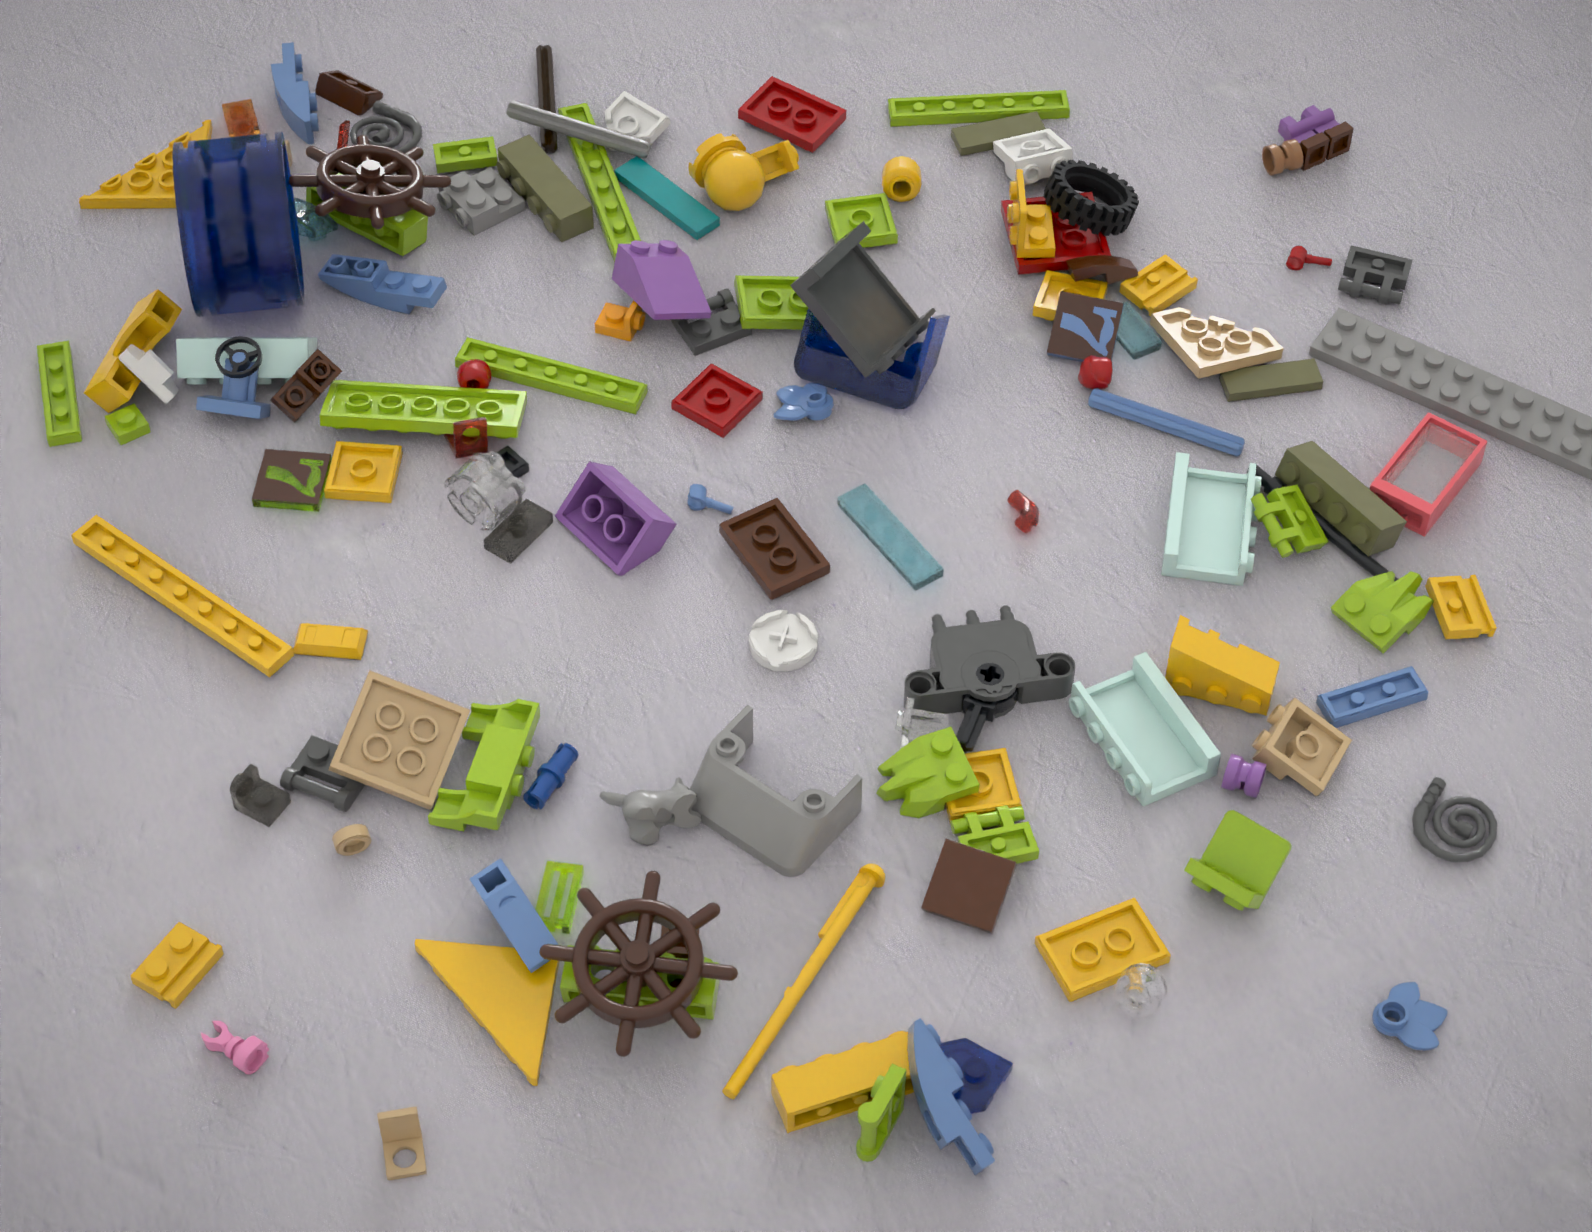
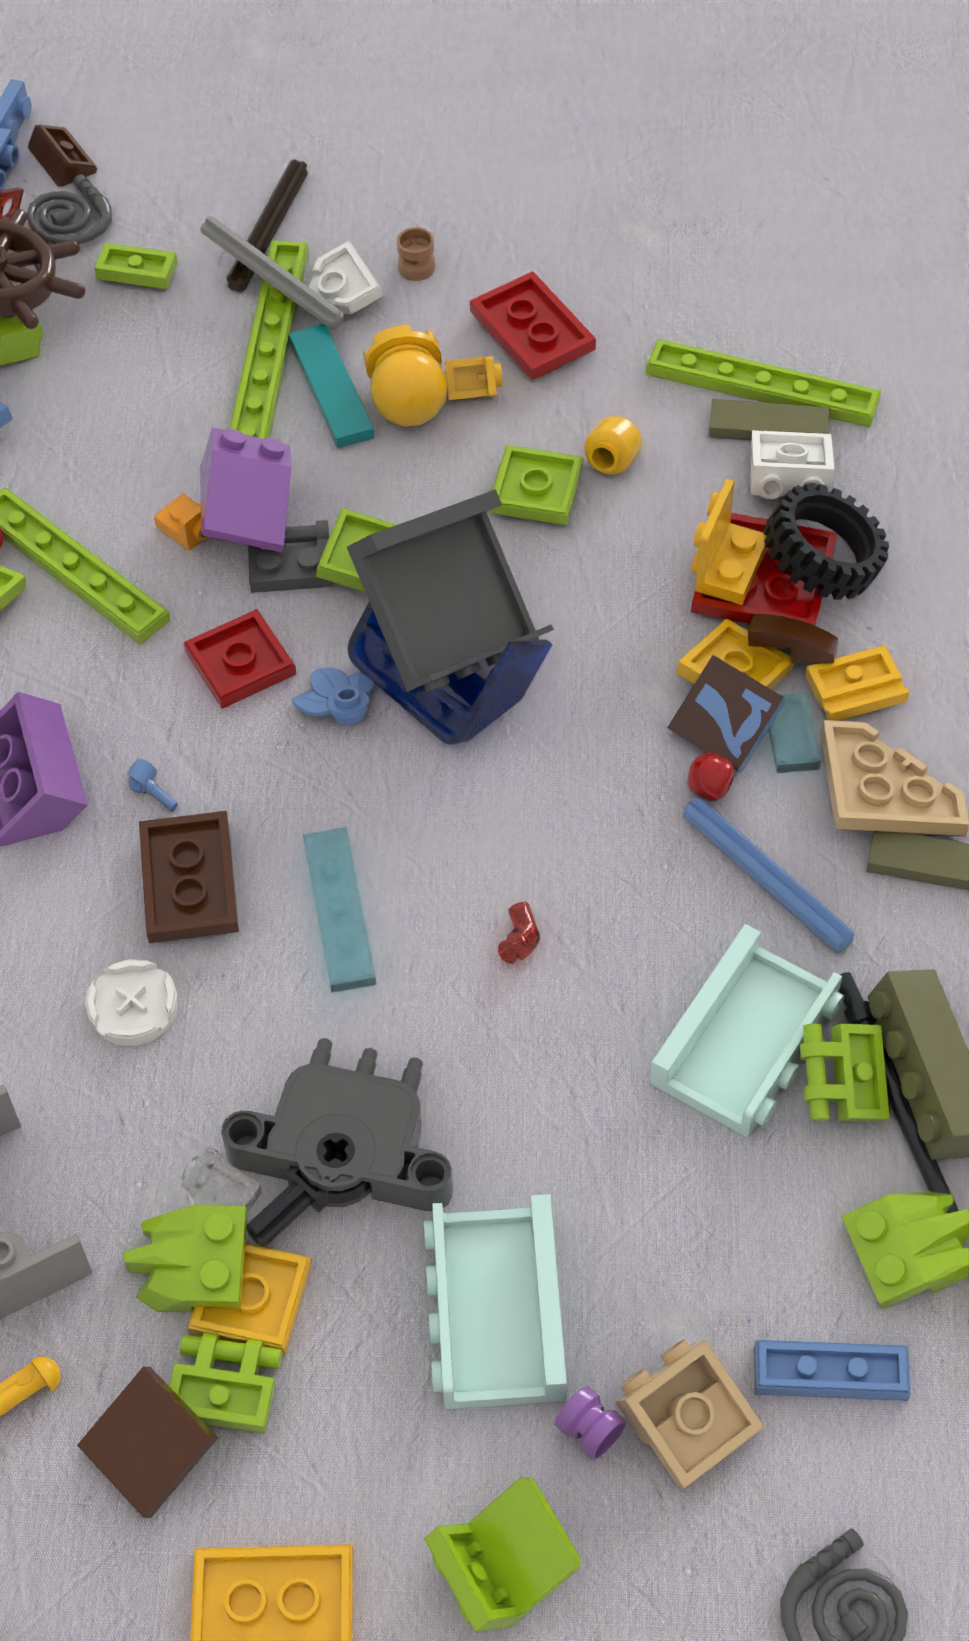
camera: 25 degrees right, 5 degrees up
light grey plate [437,167,526,236] -> none
olive brick [496,134,594,242] -> none
yellow wedge [1165,615,1280,716] -> none
none -> medium nougat wheel [397,227,435,281]

